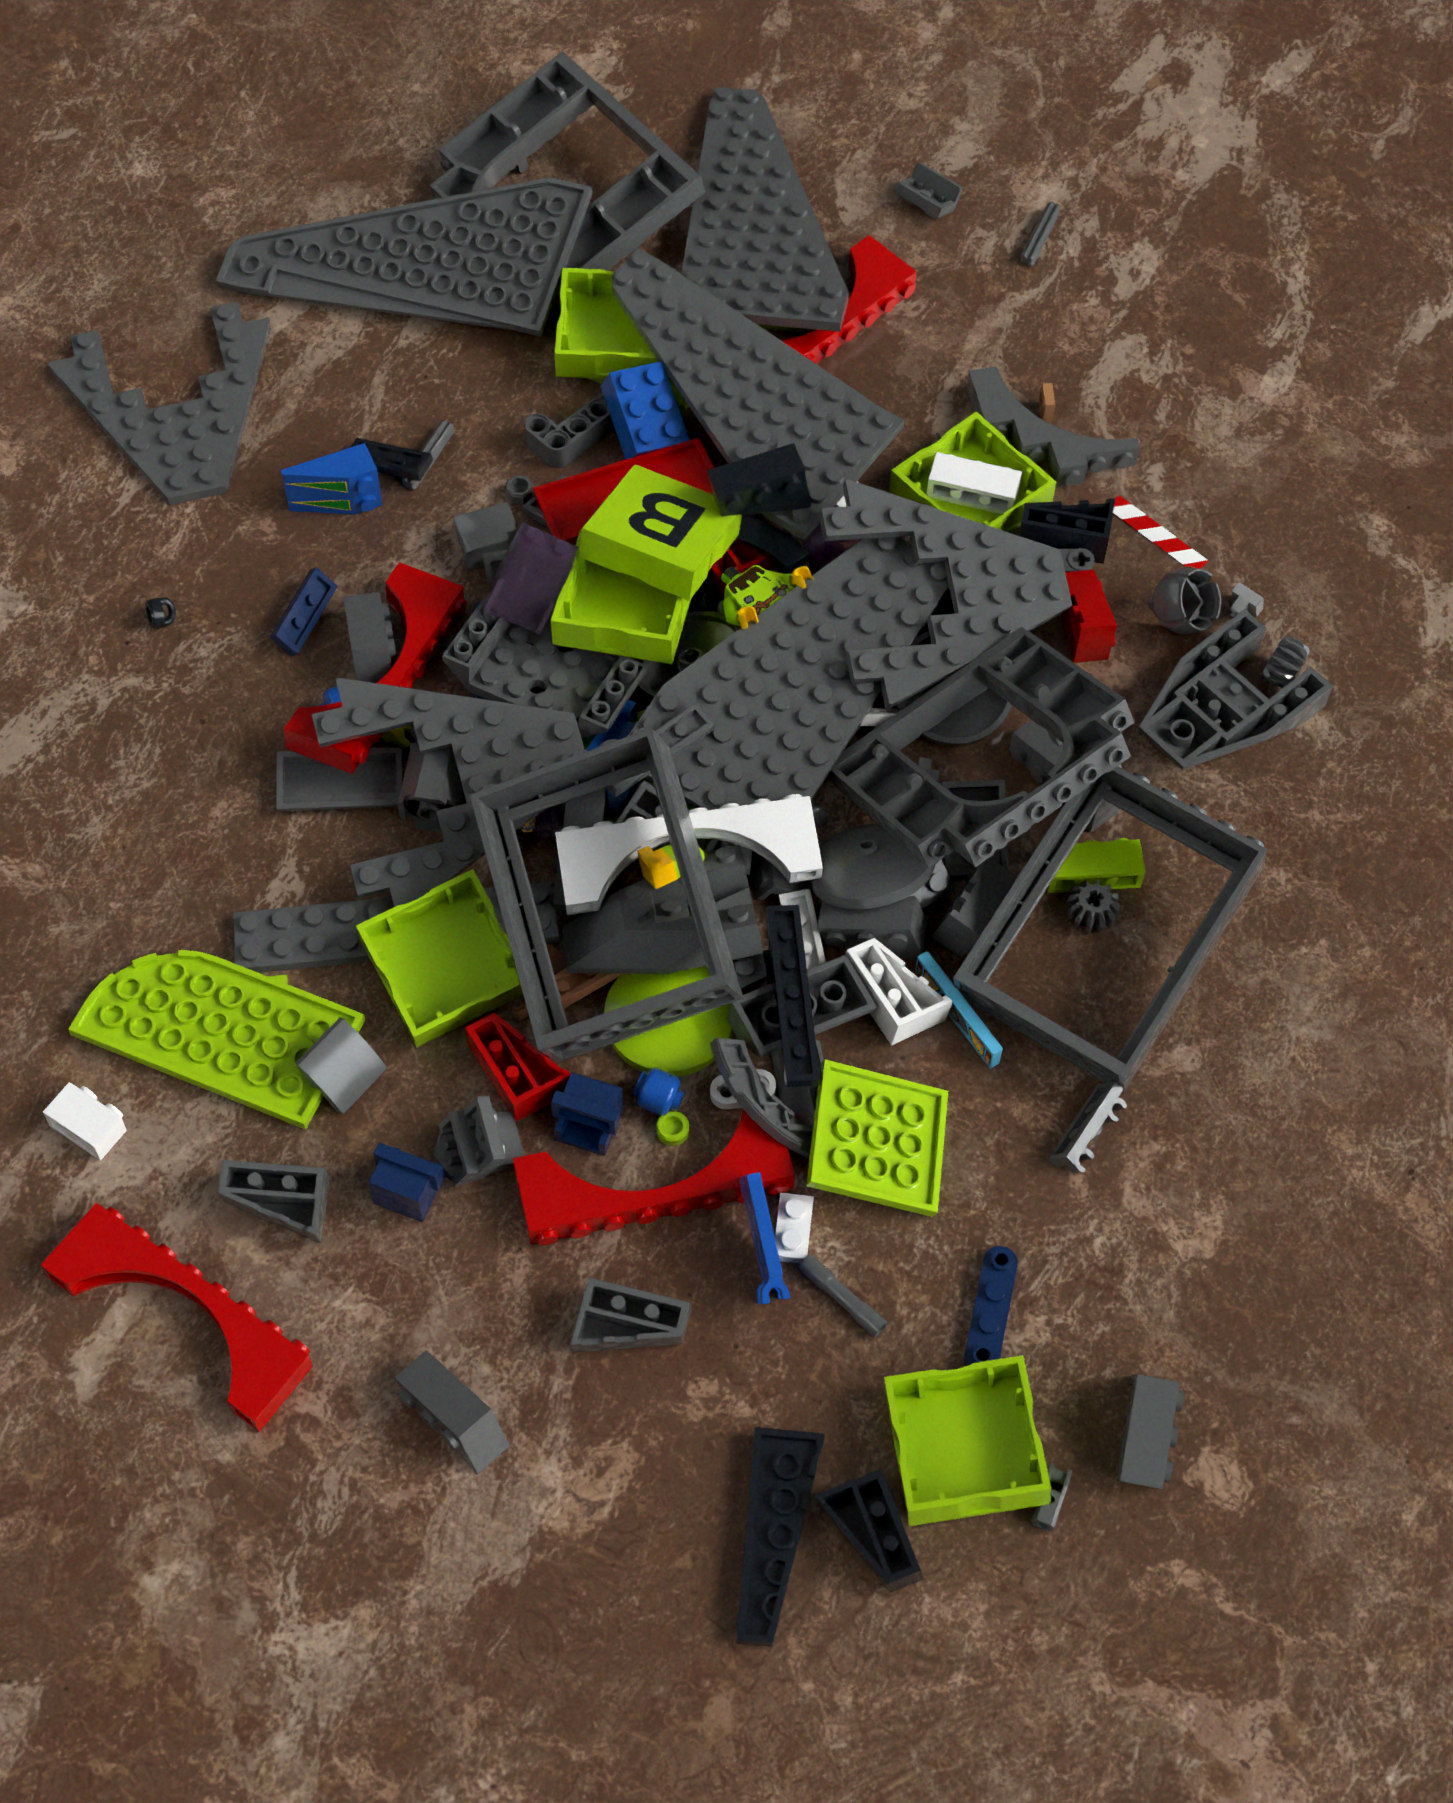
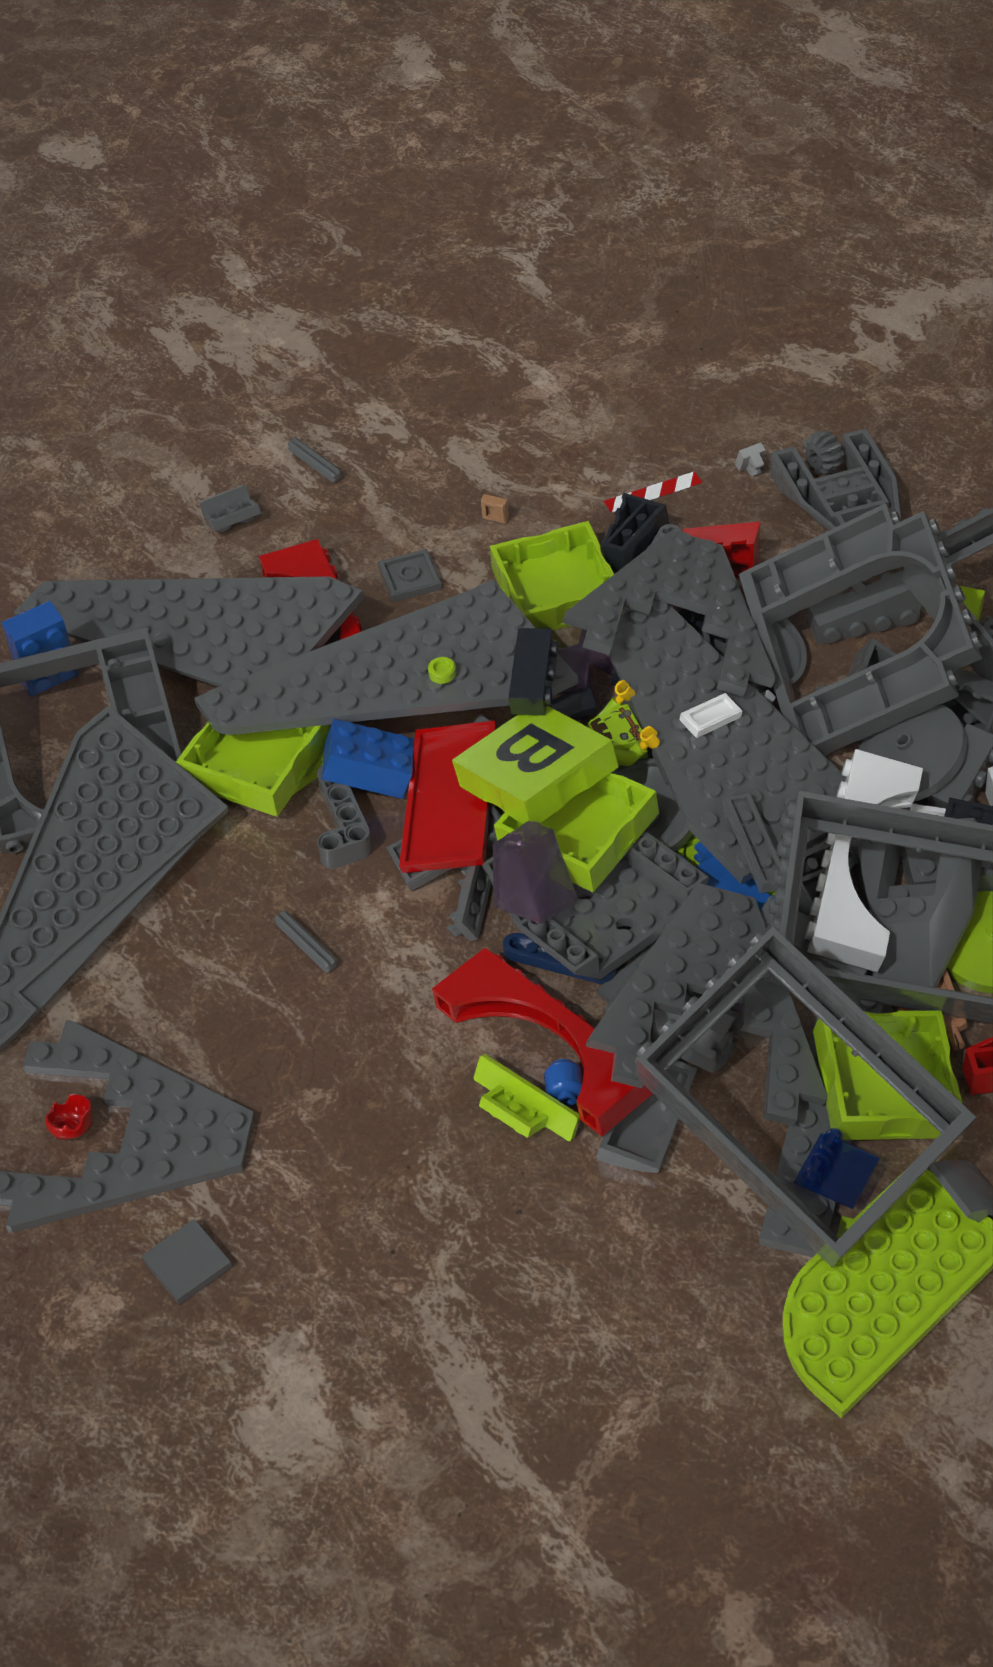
camera: 60 degrees left, 10 degrees down
white brick [43,1082,127,1161] -> none
black tile [145,597,176,629] -> none
dark blue plate [269,567,338,656] -> none
blue slope [281,443,382,514] -> none
dark grey wedge [344,592,396,683] -> none
black tile [350,438,433,481] -> none
dark grey piece [454,502,517,570] -> none
dark grey tile [505,475,534,505] -> none
yellow leg [637,843,704,889] -> none
white brick [927,452,1022,514] -> none
dark grey arch [966,366,1140,487] -> none
dark grey piece [1148,567,1221,636] -> none
none -> blue brick [1,601,79,697]
none -> red hair [45,1094,92,1140]
none -> dark grey tile [141,1219,232,1305]
none -> dark grey tile [378,549,442,602]
none -> lime tile [428,657,456,684]
none -> lime bracket [474,1054,580,1141]
none -> dark grey door [634,927,976,1268]
none -> white tile [679,693,742,738]
none -> clear blue hinge [794,1128,880,1209]

